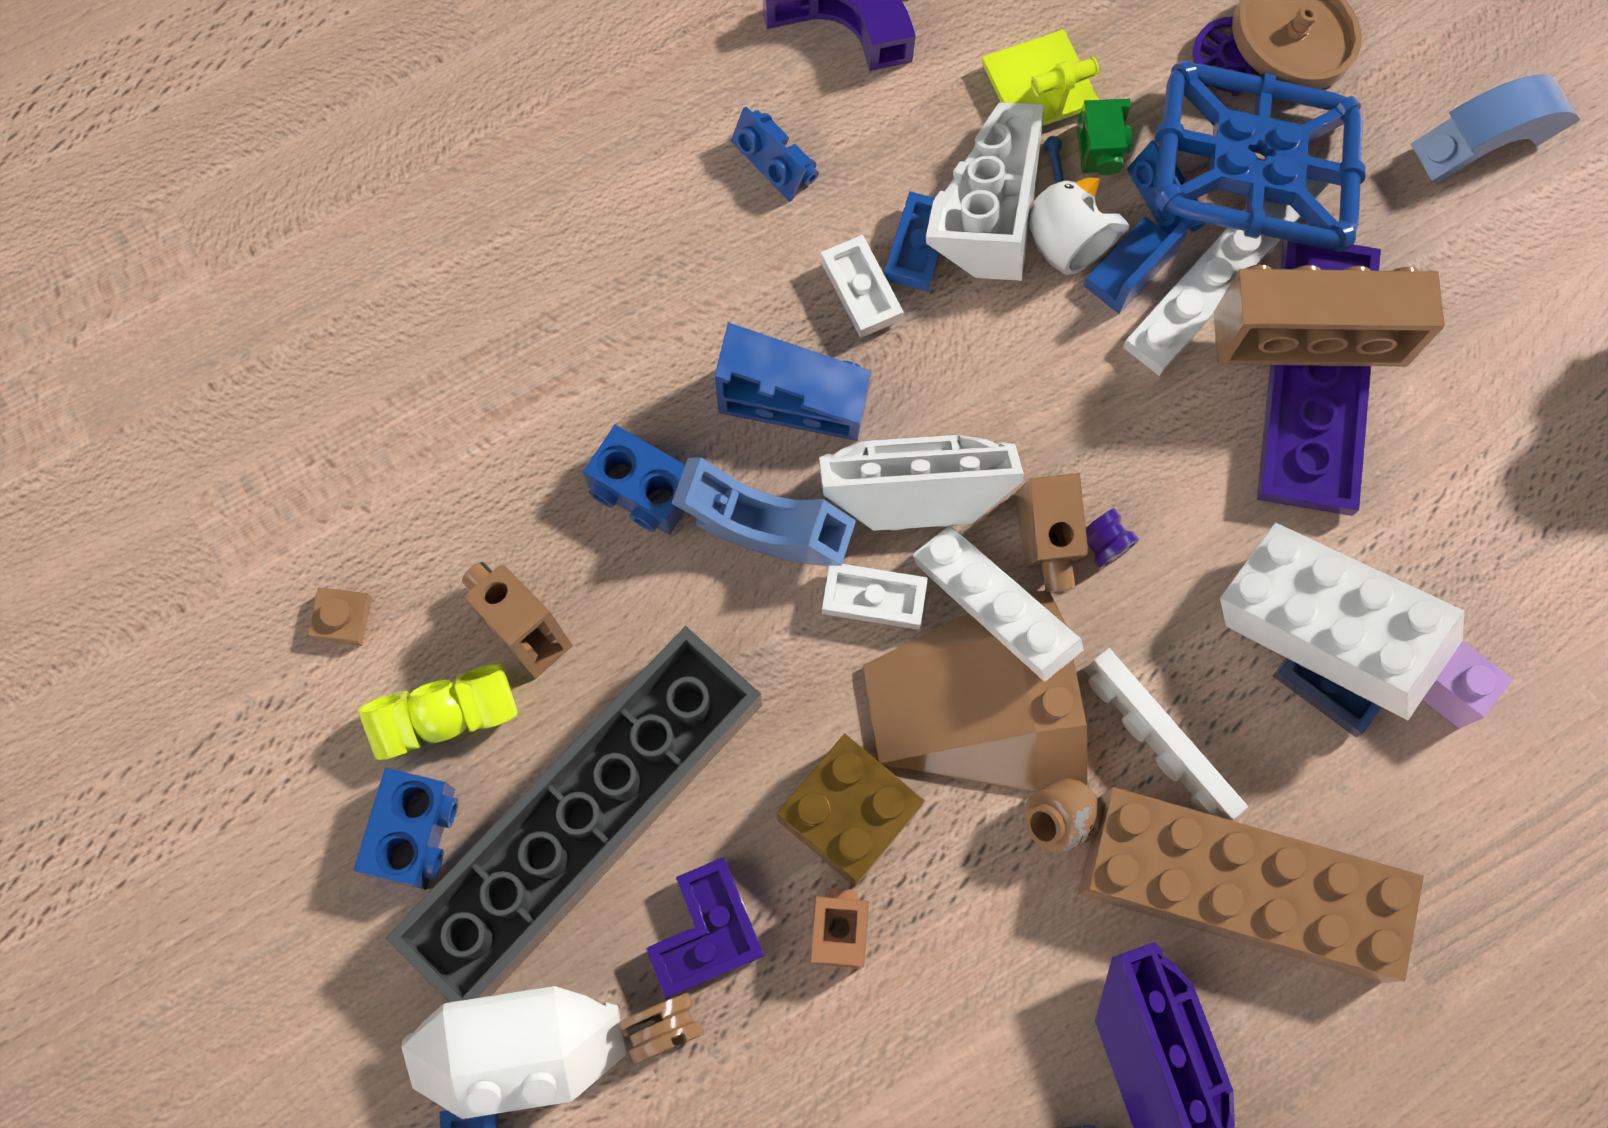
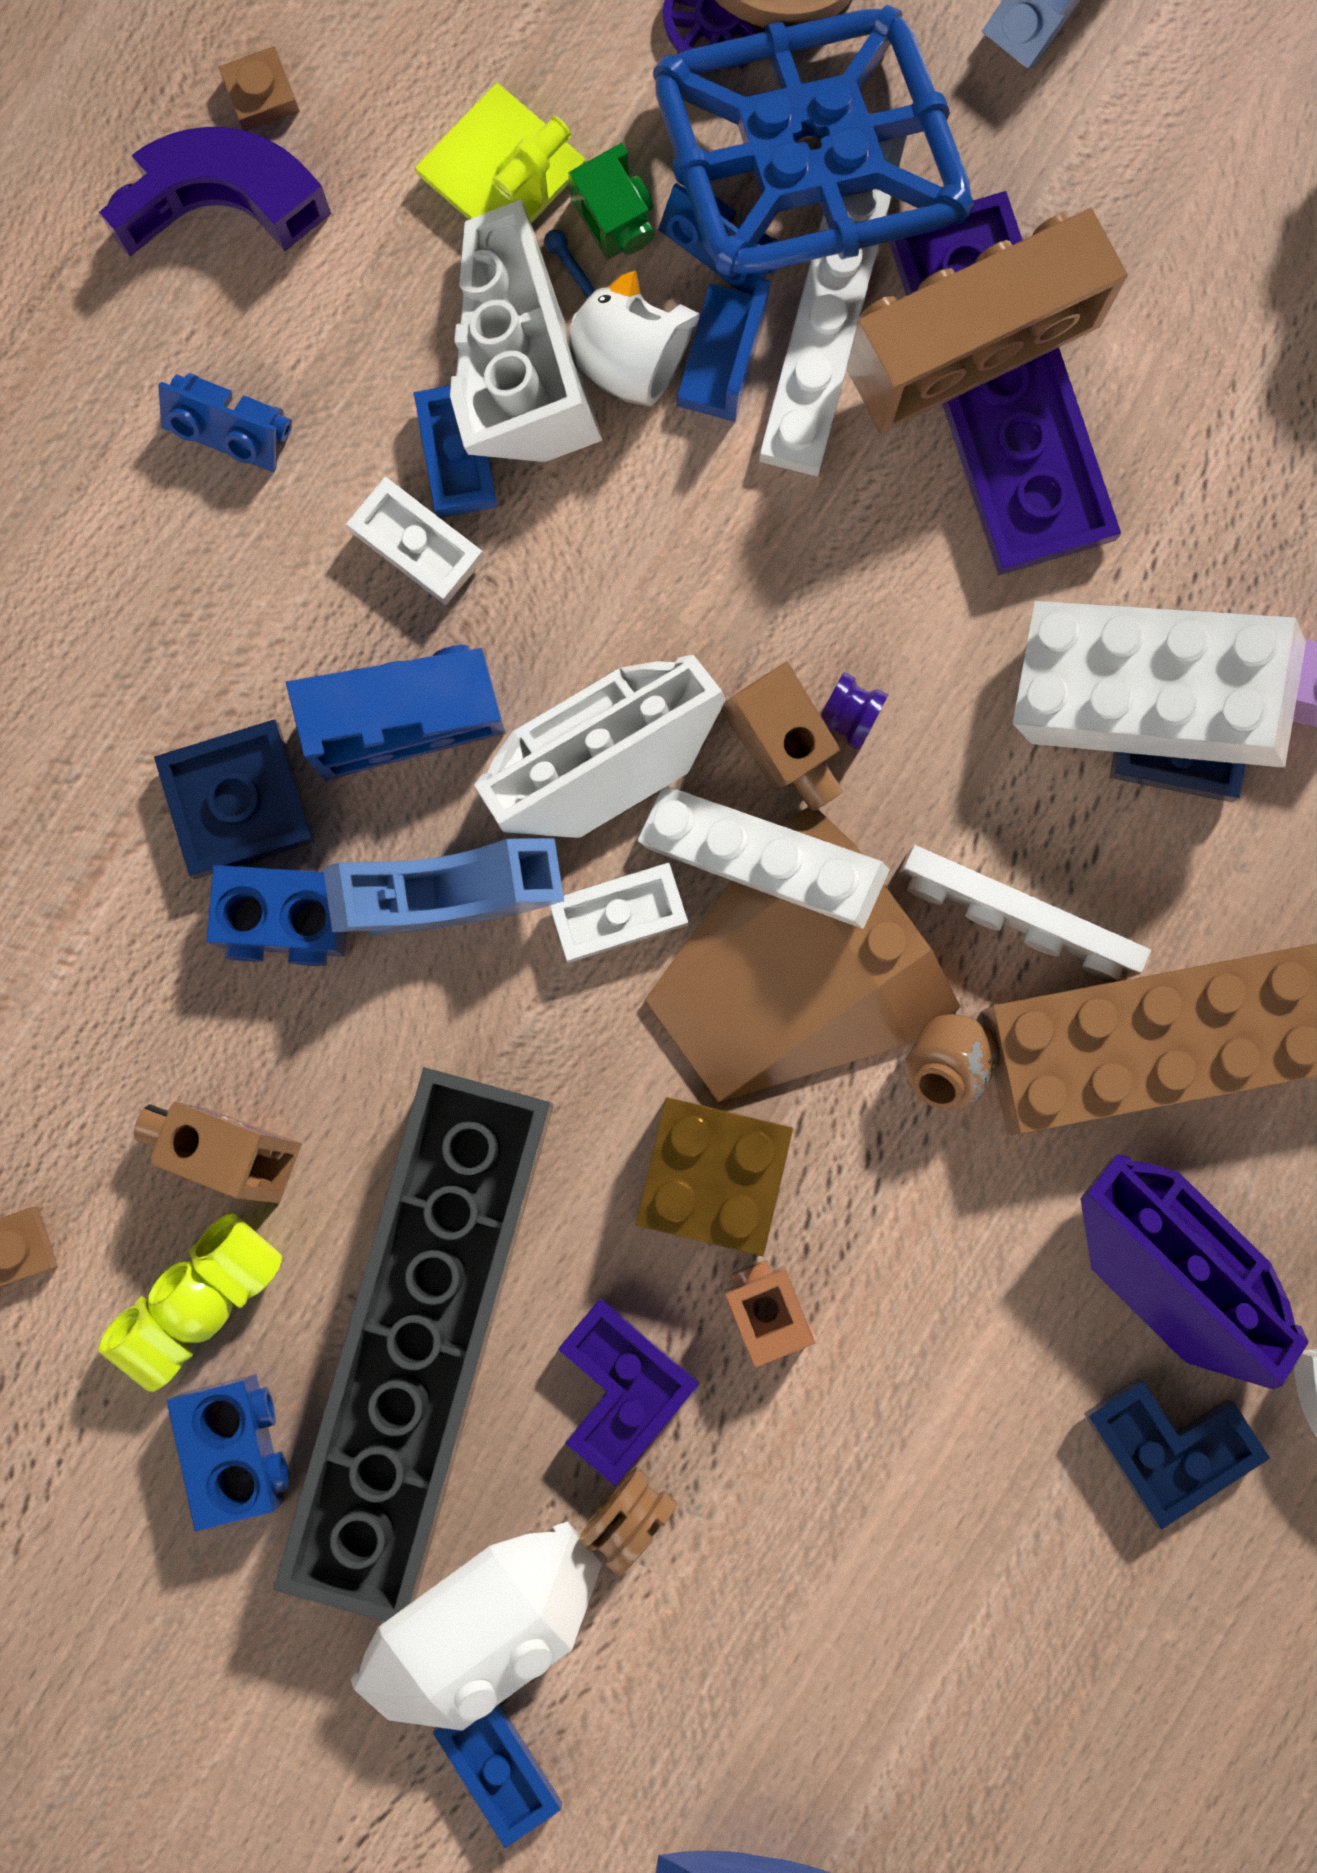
camera: 25 degrees left, 10 degrees up
none -> dark blue plate [154,719,315,880]

